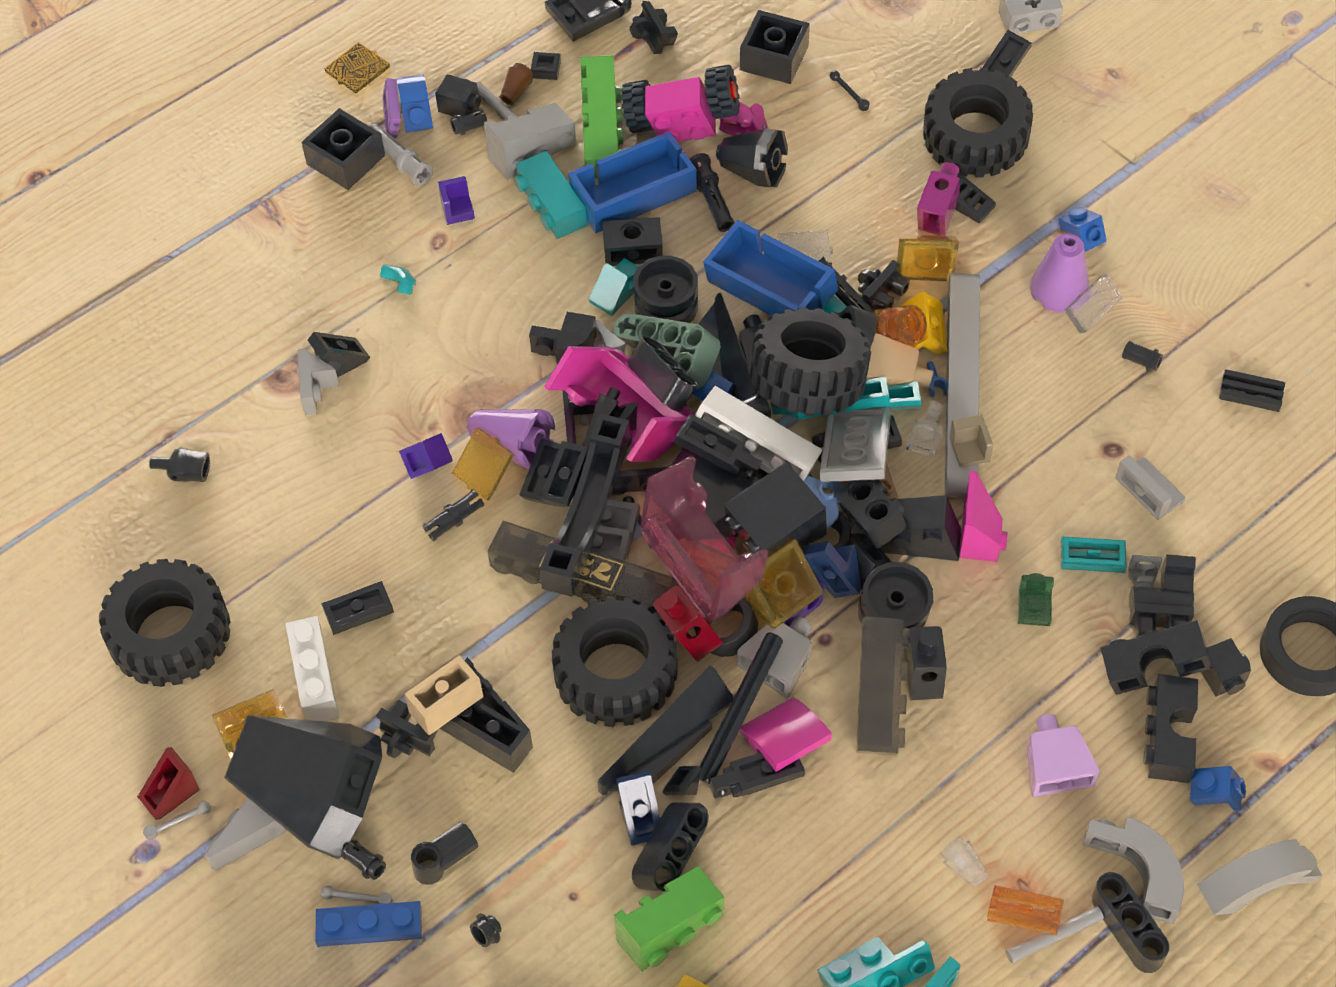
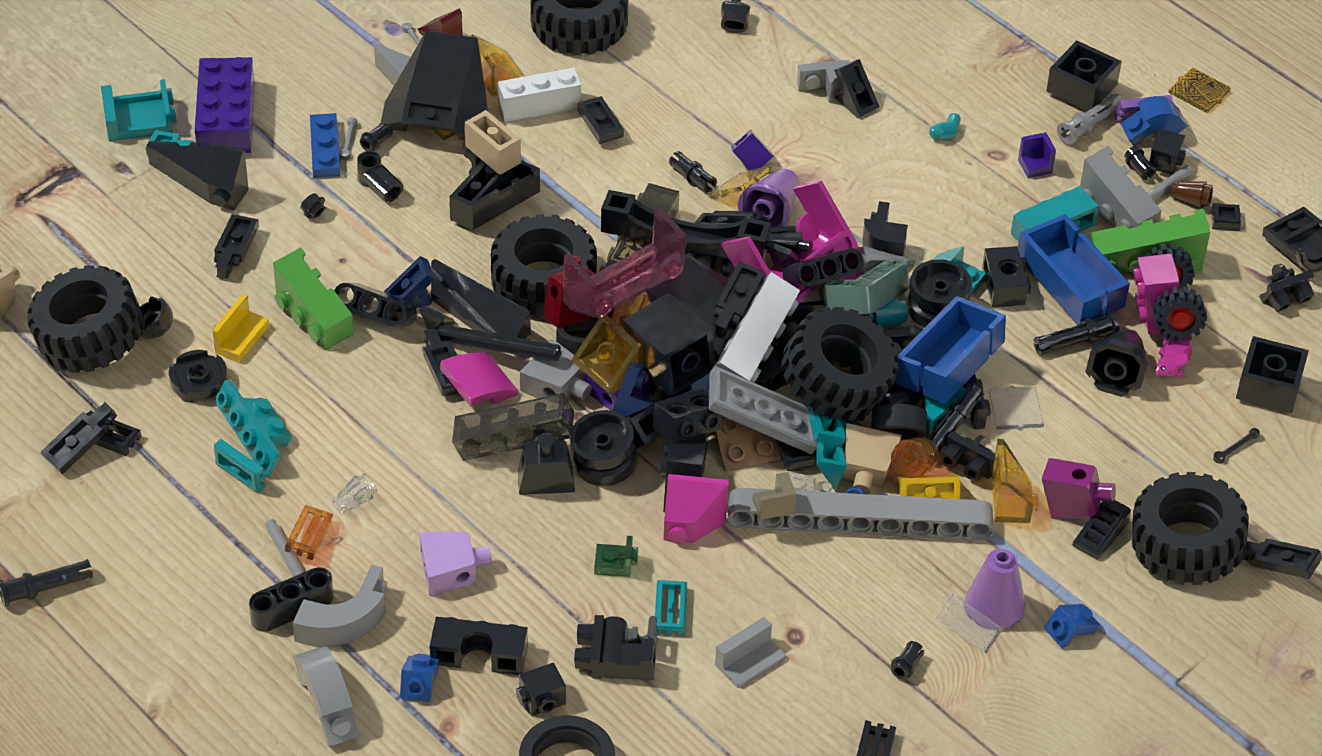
camera: 85 degrees right, 10 degrees down
black arch [1100,620,1213,695] -> none

